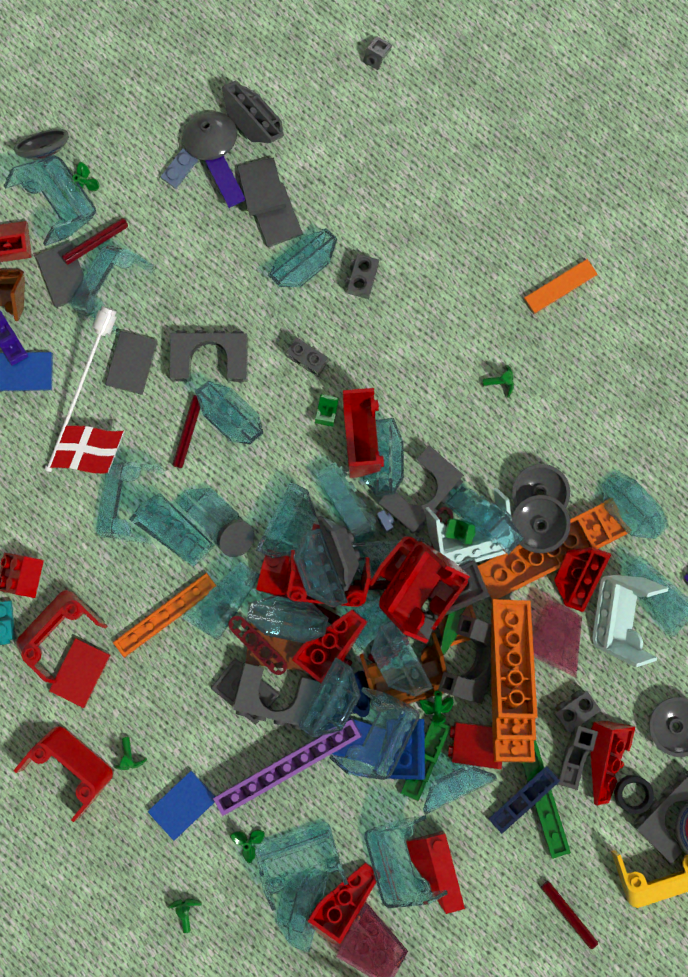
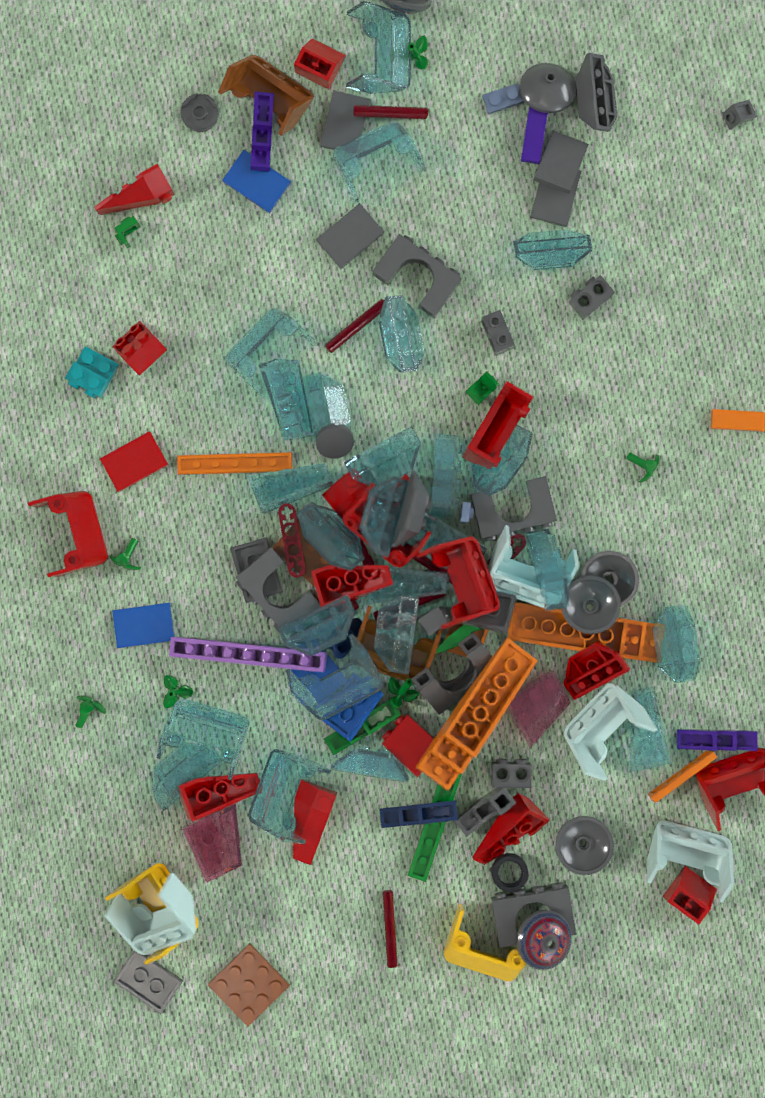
camera: 35 degrees right, 5 degrees up
red windscreen [16,590,108,684] -> none
flag [44,306,125,474] -> none
red windscreen [379,542,470,643] -> none
green bracket [445,518,476,544] -> none

